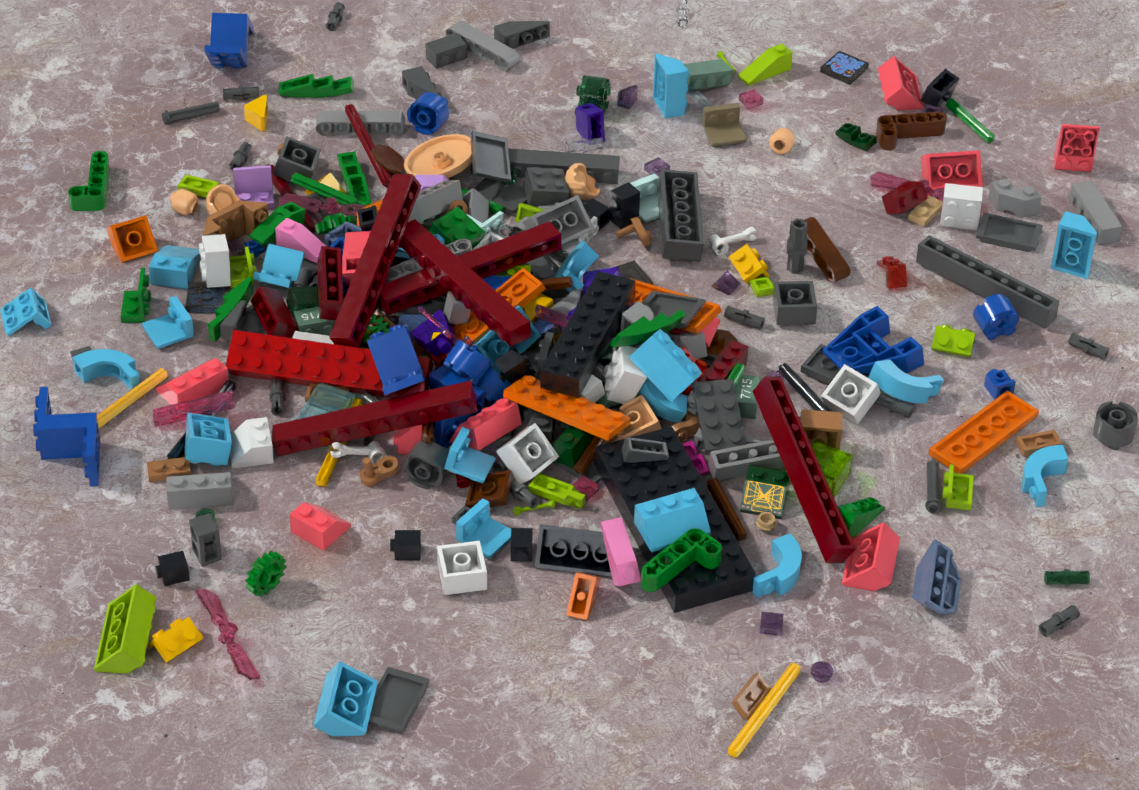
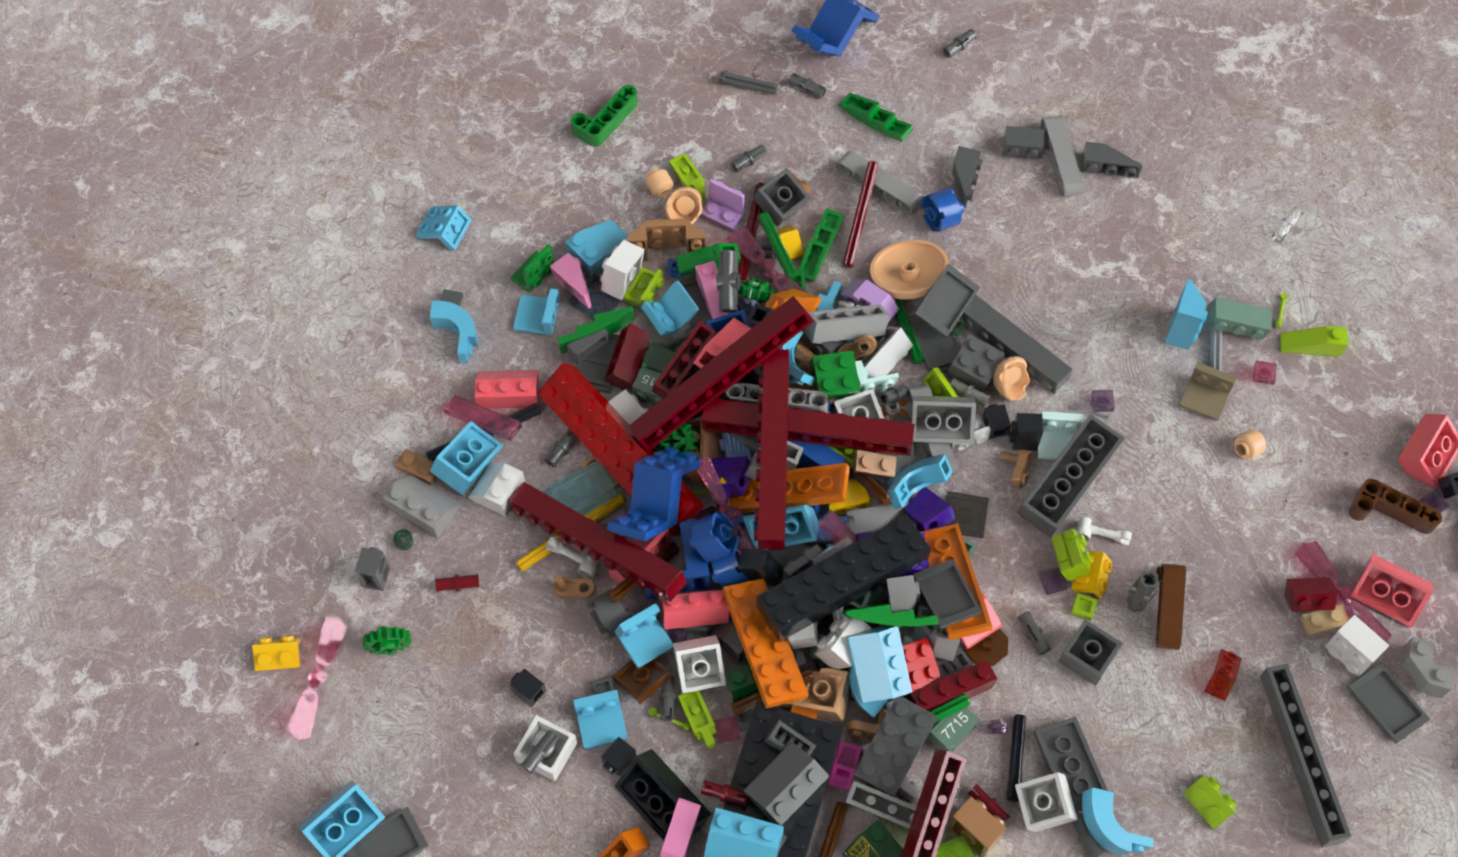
camera: 40 degrees right, 20 degrees up
blue bracket [33,387,101,486] -> none
lime slope [94,584,157,673] -> none
yellow axle [97,368,168,428] -> none
orange slope [106,215,158,263] -> none
black brick [155,551,190,586] -> none
slope [227,240,246,256] -> none
yellow slope [244,95,268,131] -> none
coral slope [290,502,351,551] -> none
reddish brown piece [371,144,405,174] -> none
dark purple torso [575,103,605,146] -> none
clear green brick [576,75,611,113] -> none
clear purple slope [617,85,638,109] -> none
tile [820,51,869,85] -> none
blue wedge [822,306,924,374] -> none
dark green slope [835,123,877,151] -> none
blue brick [973,294,1019,340] -> none
medium azure slope [1051,211,1097,279] -> none
none -> dark red pin [435,574,480,592]
none -> dark grey axle [520,730,559,774]
none -> bright pink slope [550,253,592,309]
none -> dark red pin [701,780,748,807]
none -> dark grey piece [716,250,741,313]
none -> dark grey slope [743,742,829,826]
none -> clear pin [811,535,853,564]
none -> medium nougat plate [853,450,897,478]
none -> lime brick [1052,528,1092,581]

